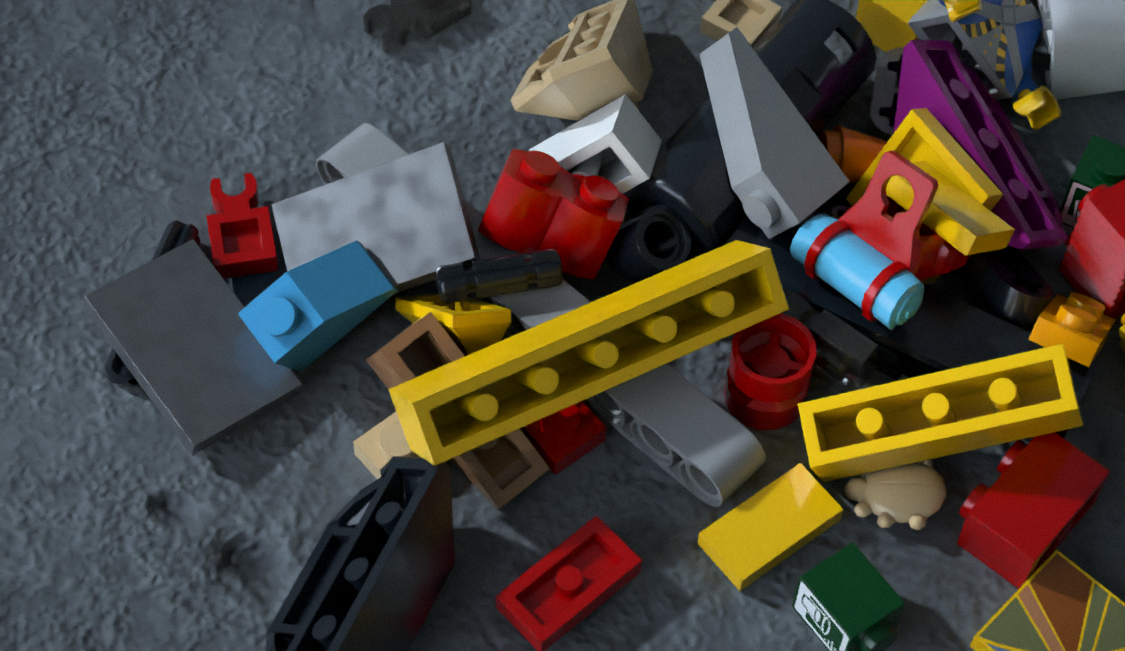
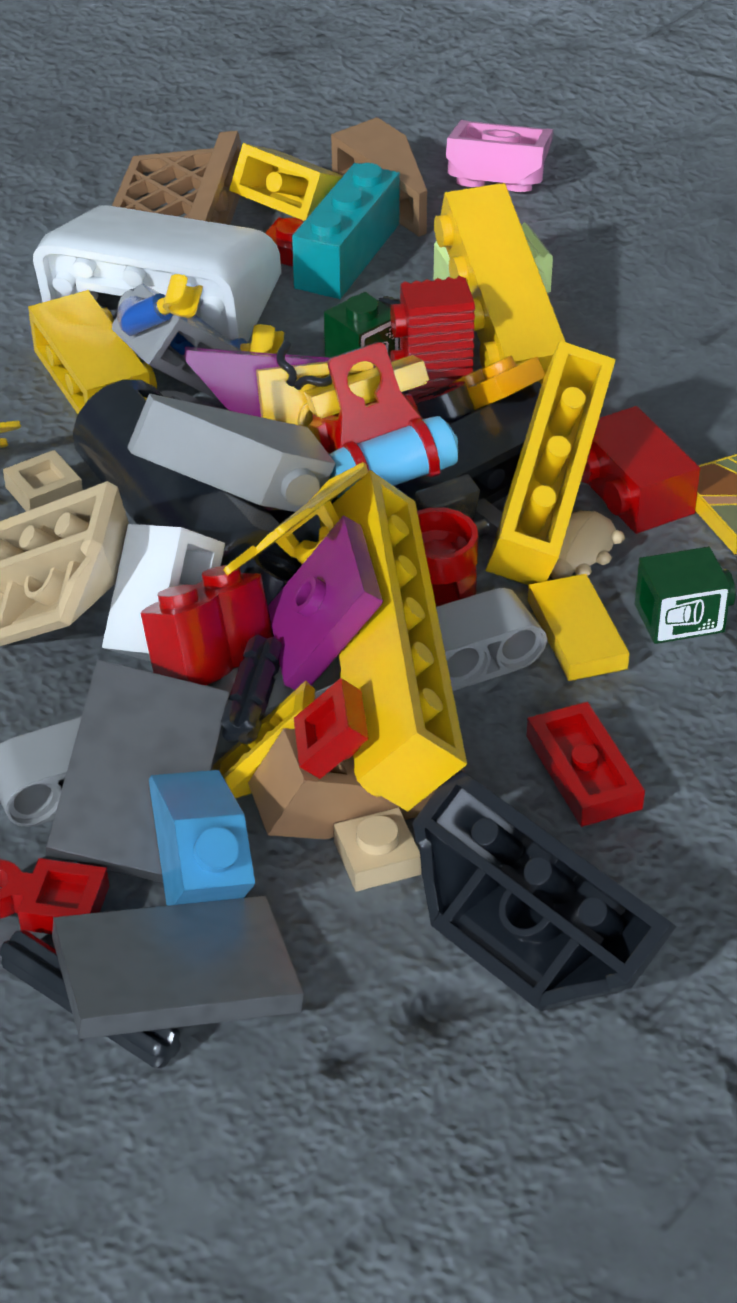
camera: 65 degrees left, 15 degrees down
none -> yellow shield [223,462,368,576]
none -> magenta plate [268,515,383,690]
none -> black piece [276,341,332,390]
none -> red plate [294,678,369,779]

